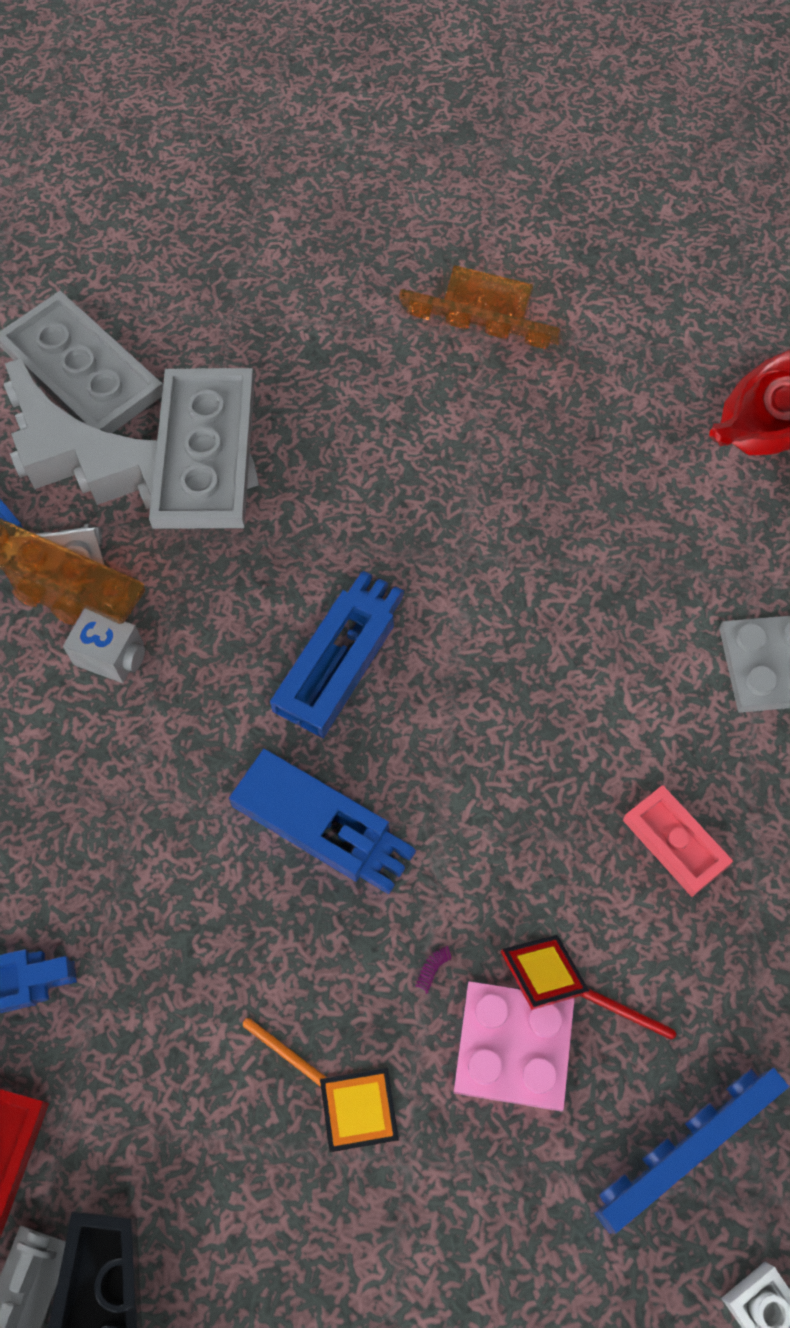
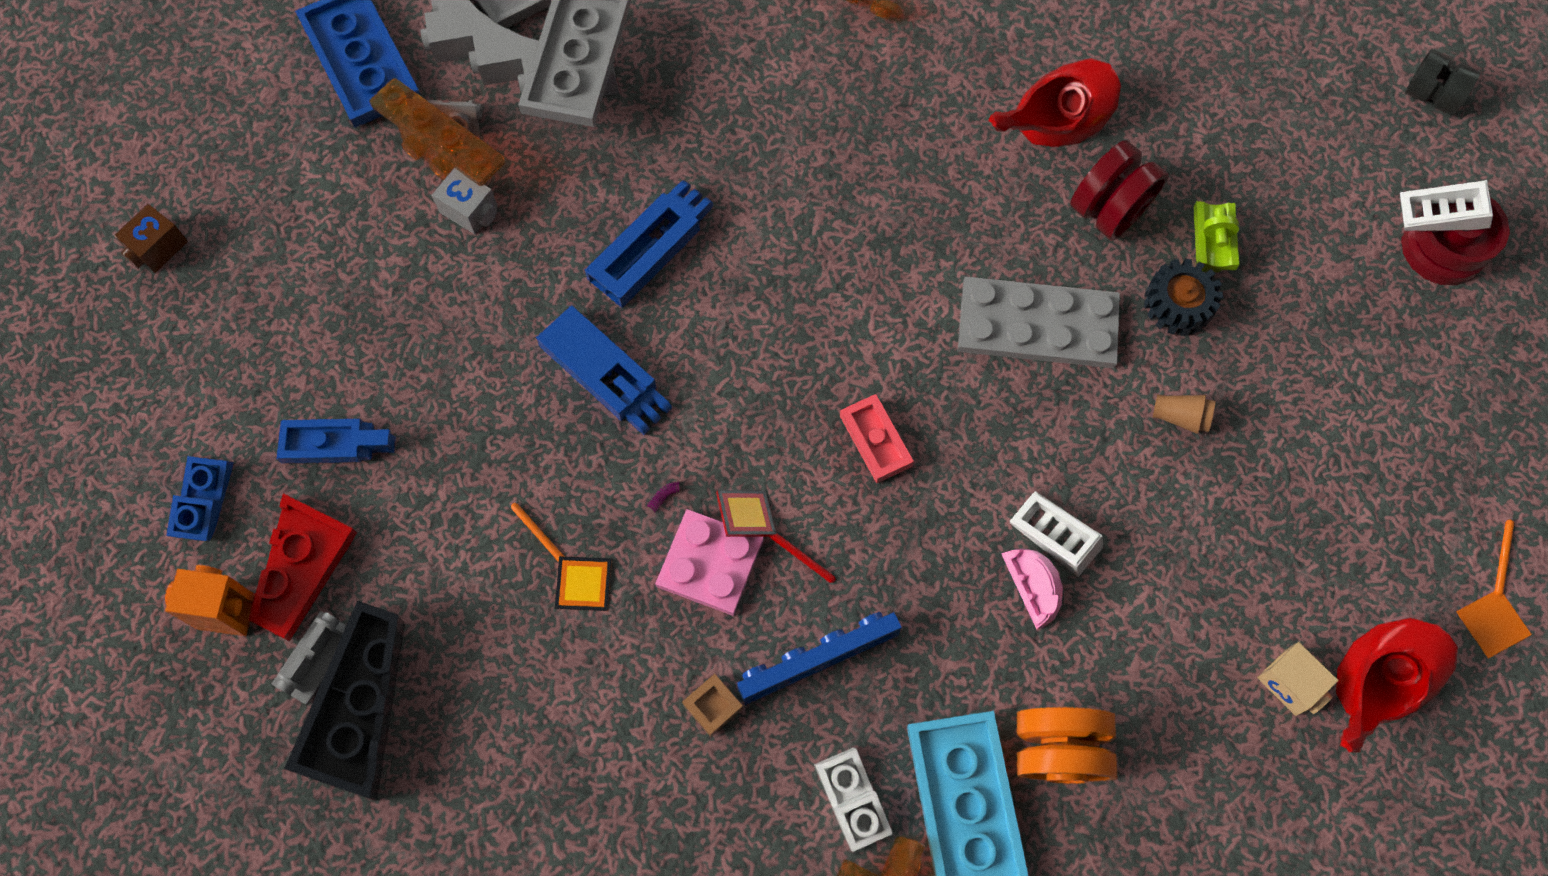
camera: 10 degrees right, 5 degrees up
none -> medium nougat plate [682,674,743,737]

